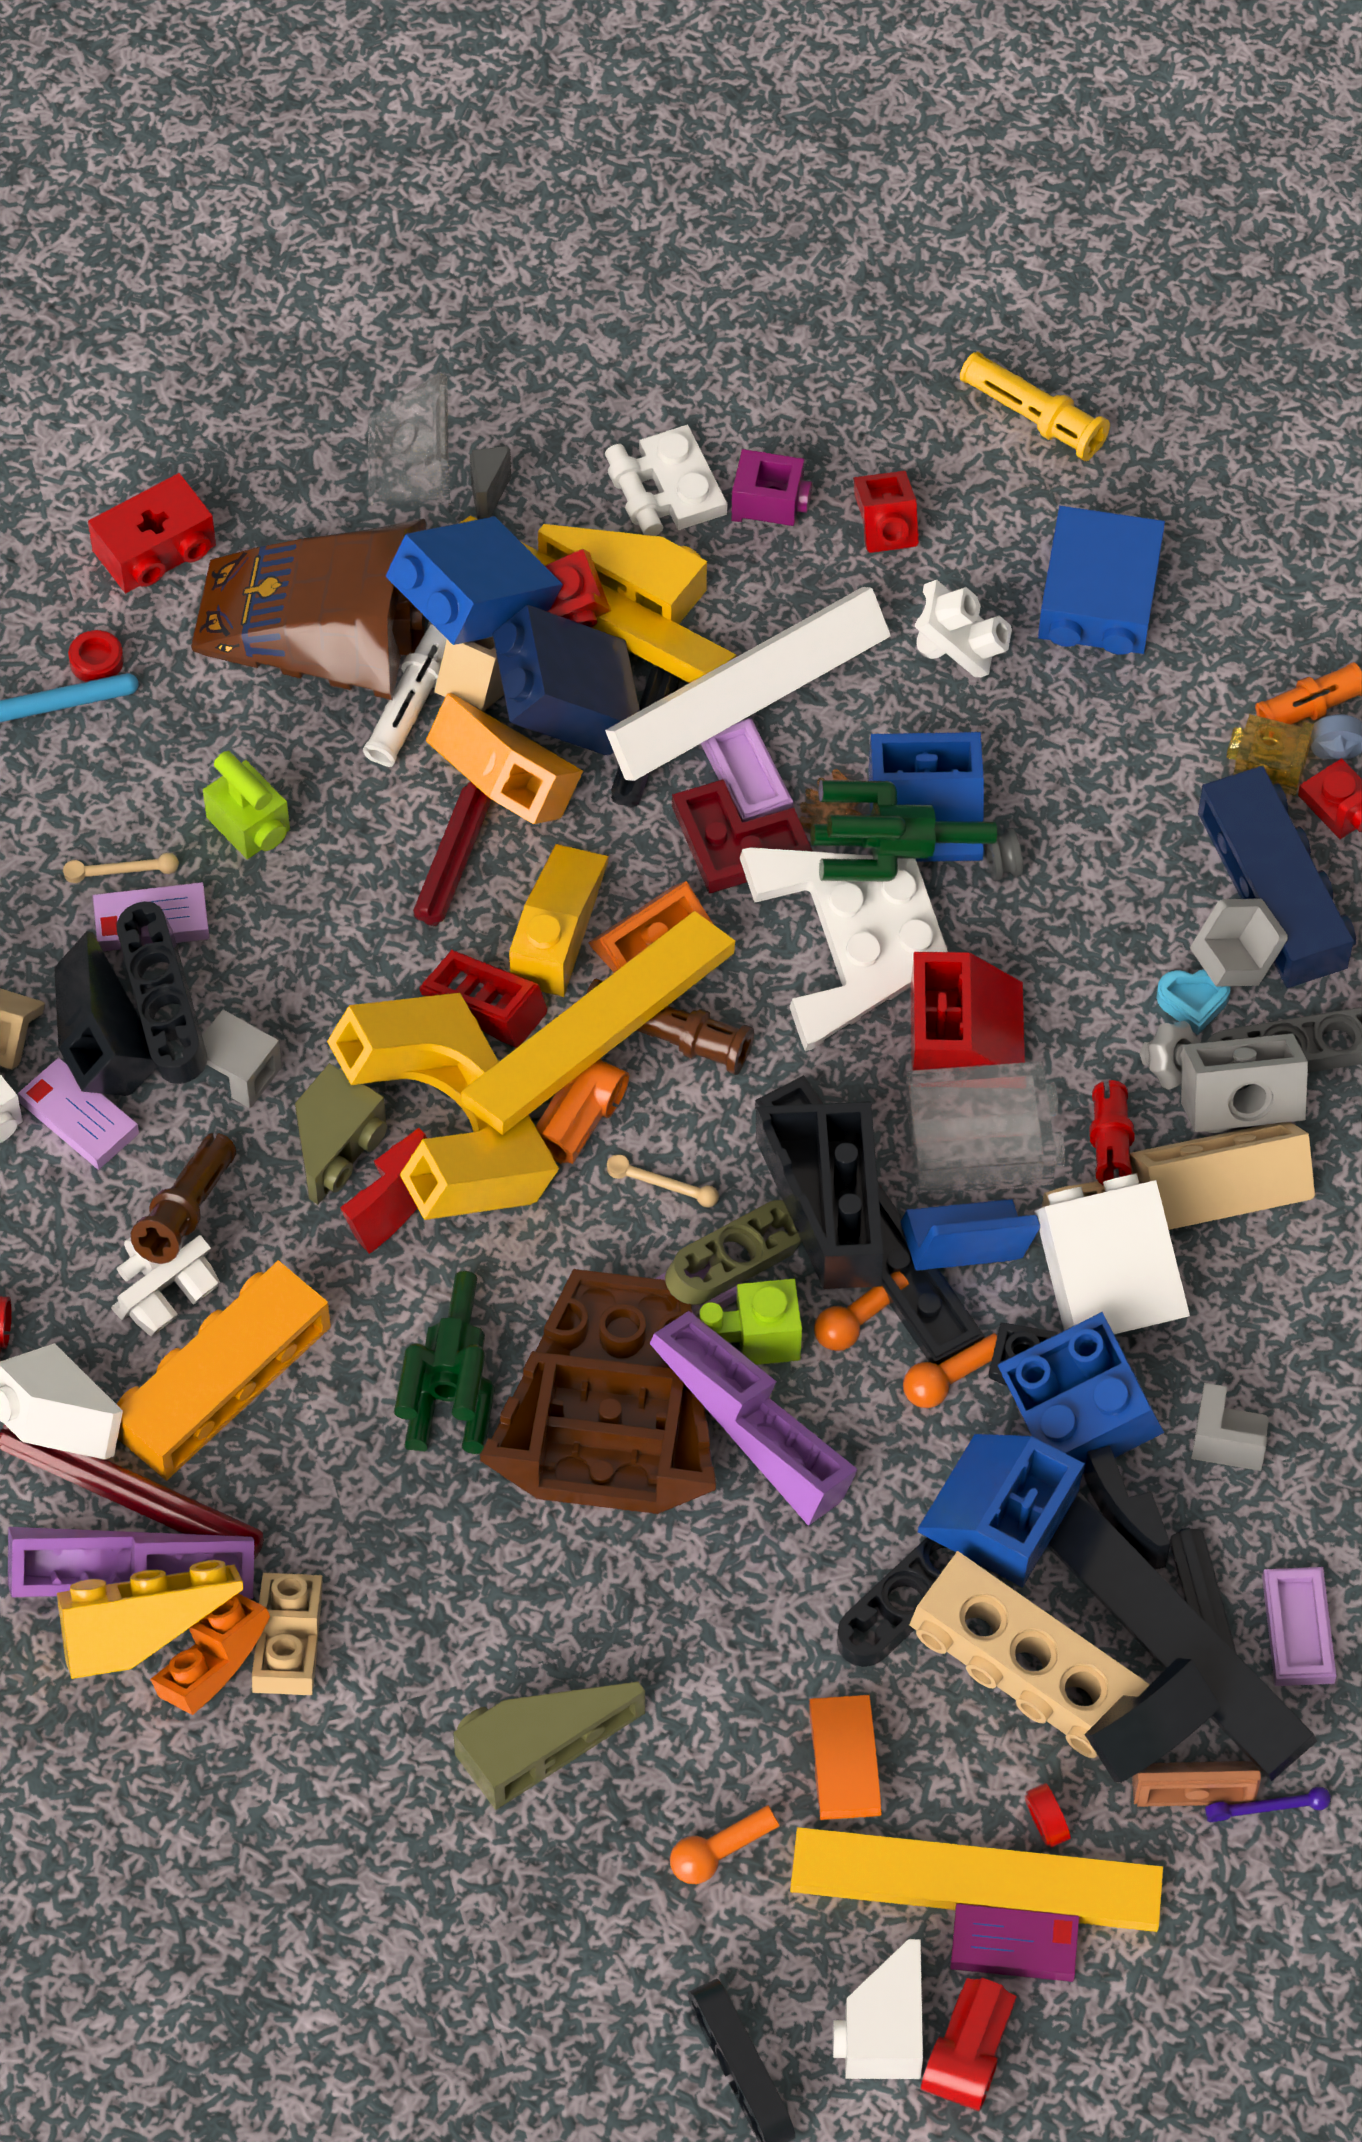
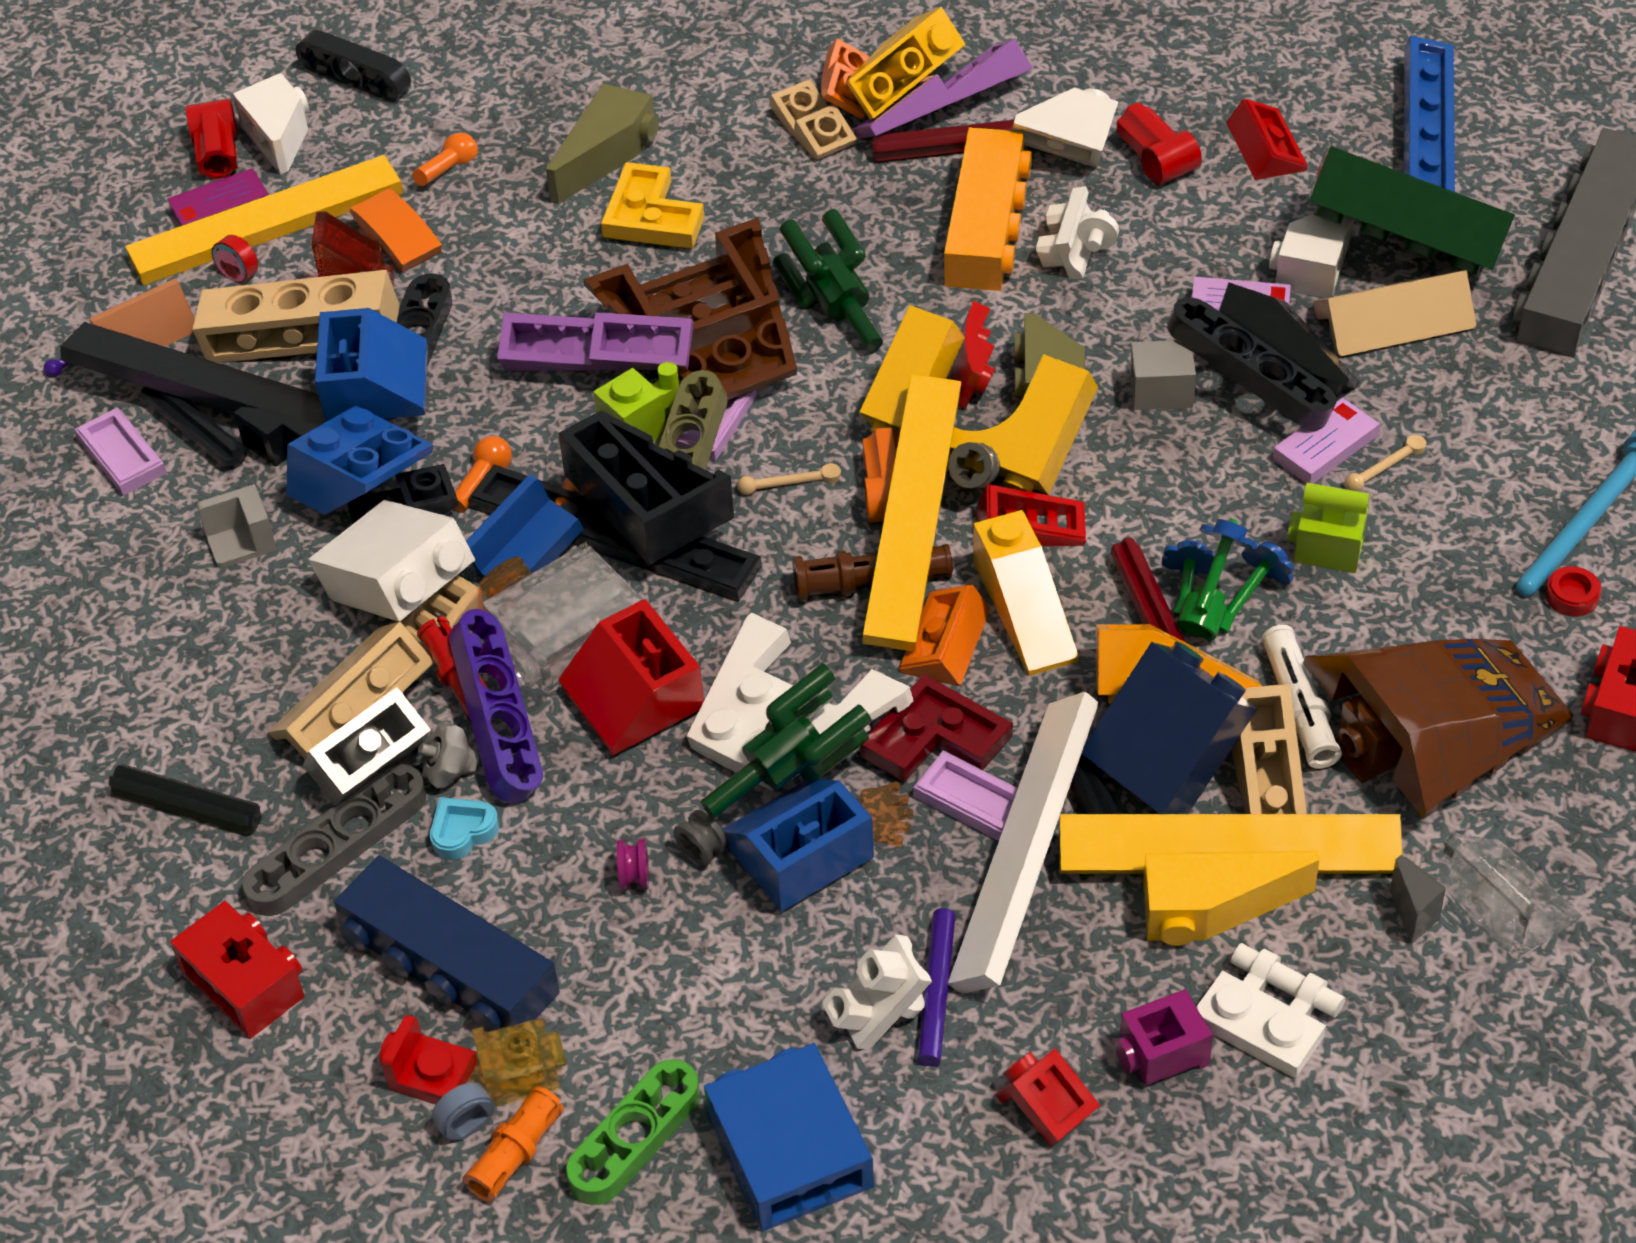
camera: 150 degrees right, 10 degrees down
reddish brown pin [130,1133,236,1264] -> none
blue brick [386,516,563,645] -> none
red bracket [545,549,611,628] -> none
black slope [1084,1658,1221,1783] -> none
light grey panel [1190,899,1288,987] -> none
none -> clear red slope [311,211,394,288]
none -> dark purple beam [449,609,543,804]
none -> clear orange tile [478,556,532,604]
none -> bright green beam [566,1059,700,1205]
none -> yellow plate [601,162,705,249]
none -> magenta bush [617,838,649,891]
none -> dark purple bar [917,908,956,1067]
none -> dark grey bush [948,442,1000,488]
none -> plant [1161,519,1294,640]

